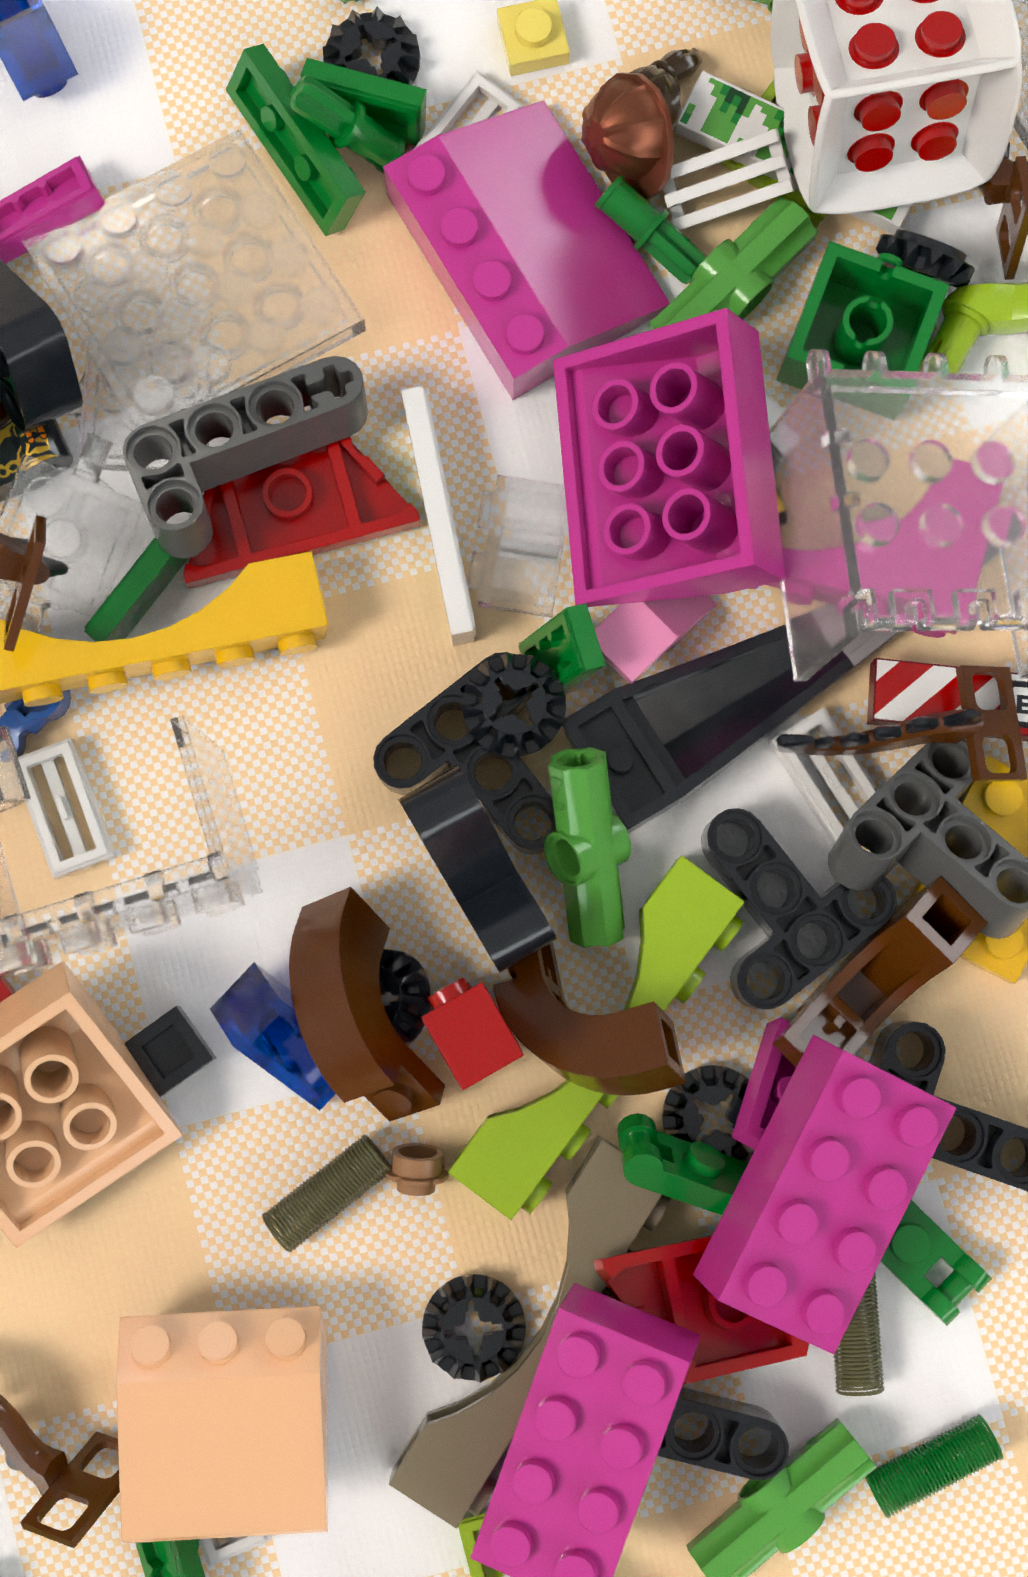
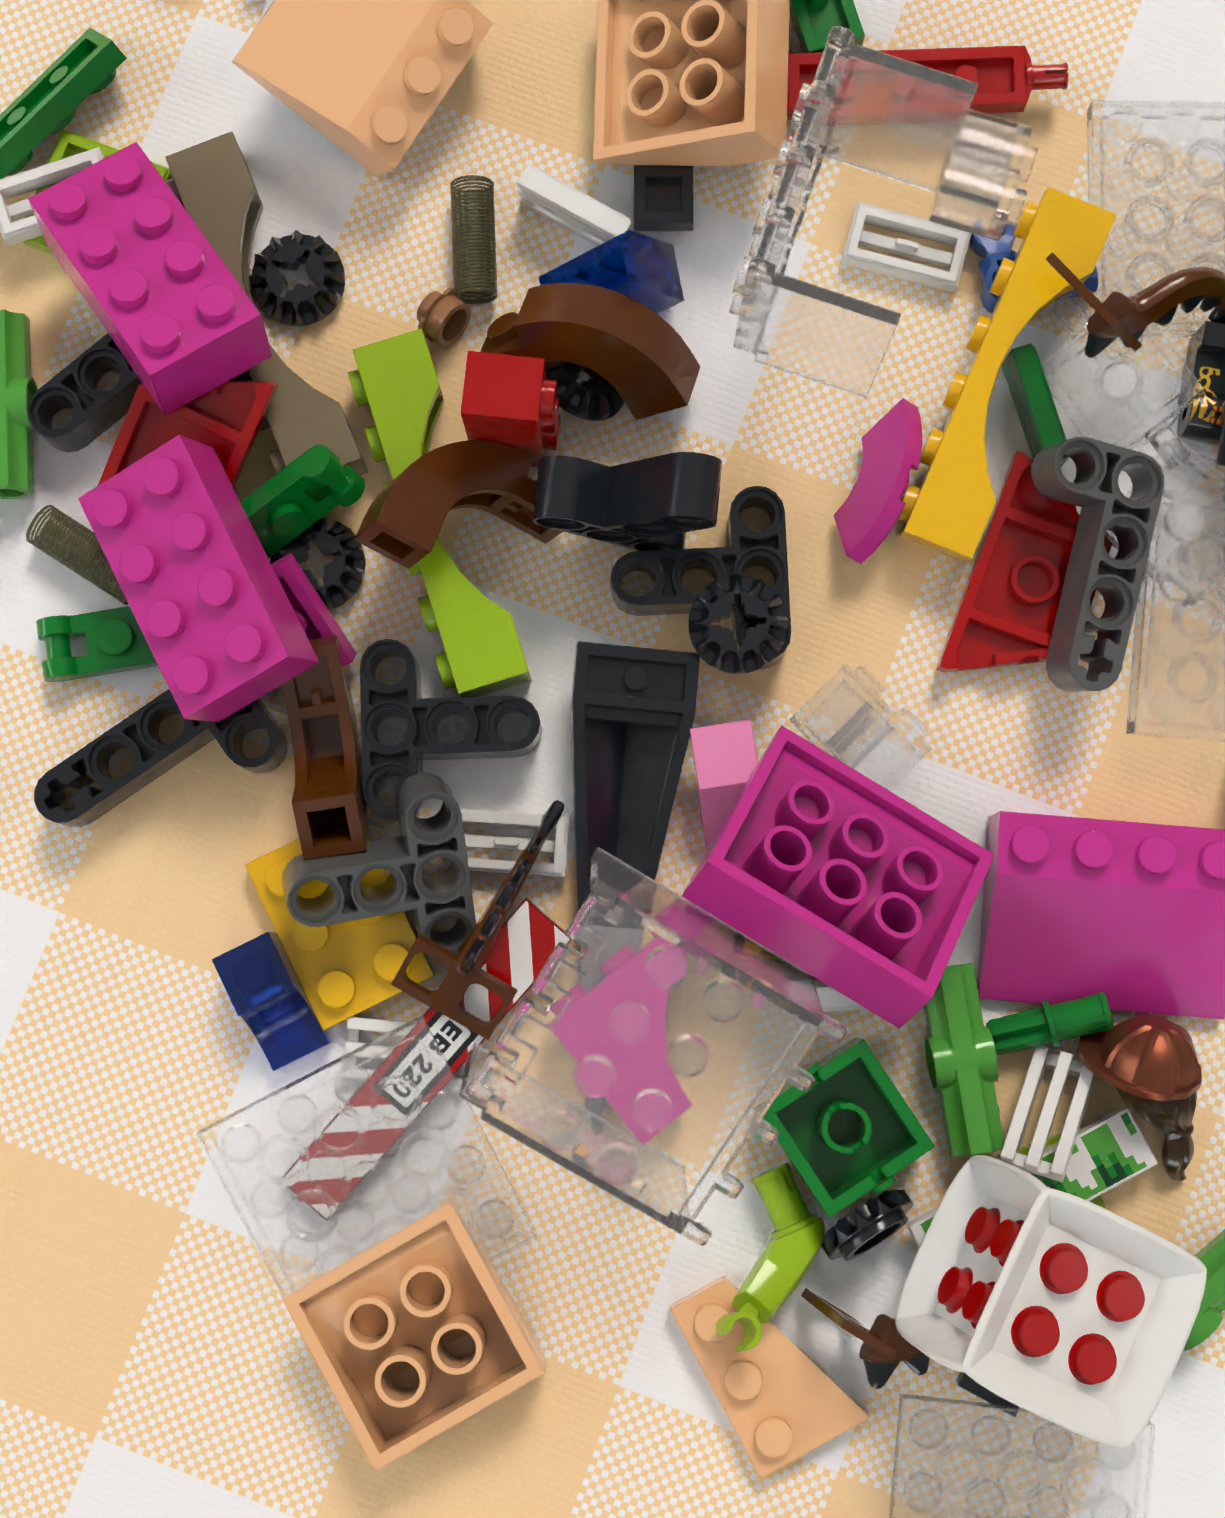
camera: 130 degrees right, 0 degrees up
white tile [401,386,477,646] -> none
green plate [518,603,606,693] -> none
bright green piece [544,747,631,948] -> none
none -> white tile [517,165,632,260]
none -> dark pink tile [833,398,922,564]

